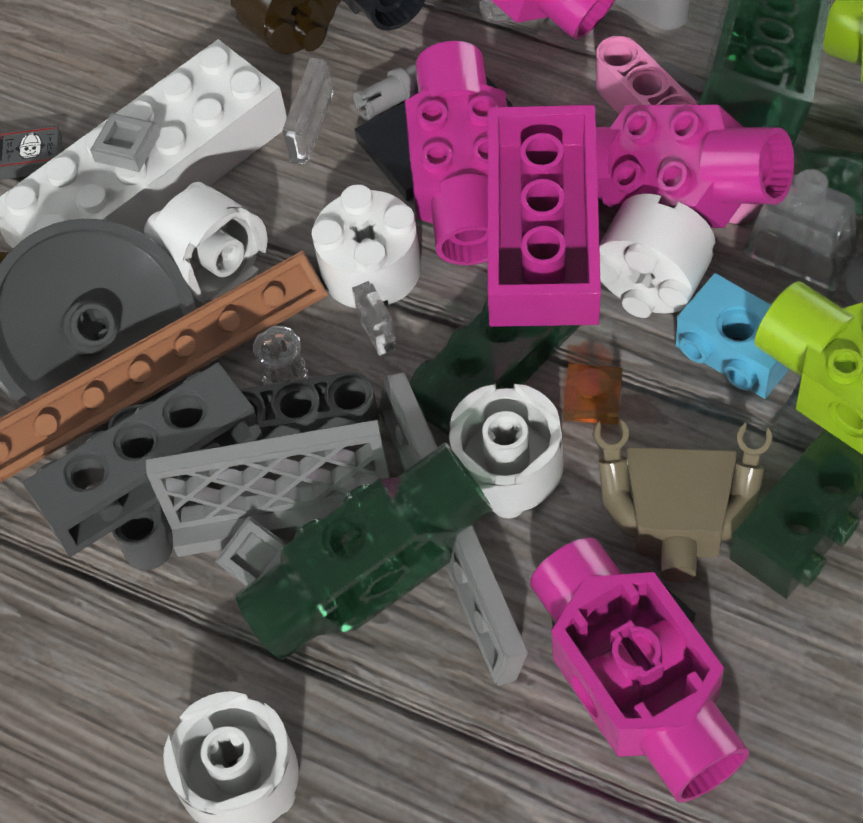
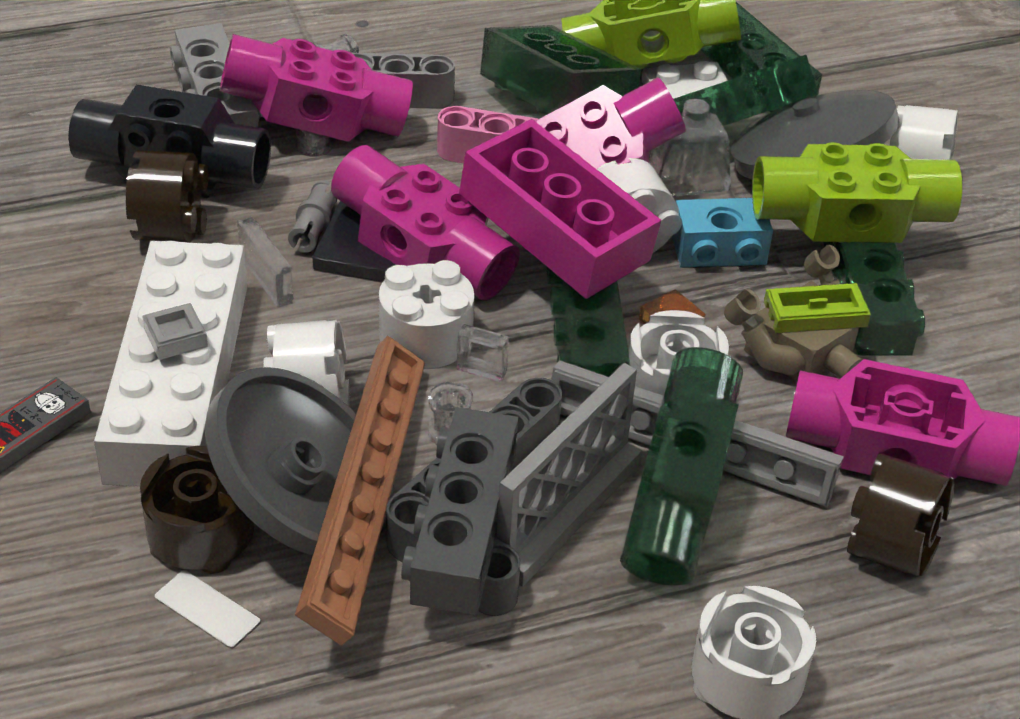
camera: 55 degrees left, 15 degrees down
light grey tile [215,516,296,597] -> none
none -> lime tile [764,283,871,333]
none -> dark brown brick [847,453,954,576]

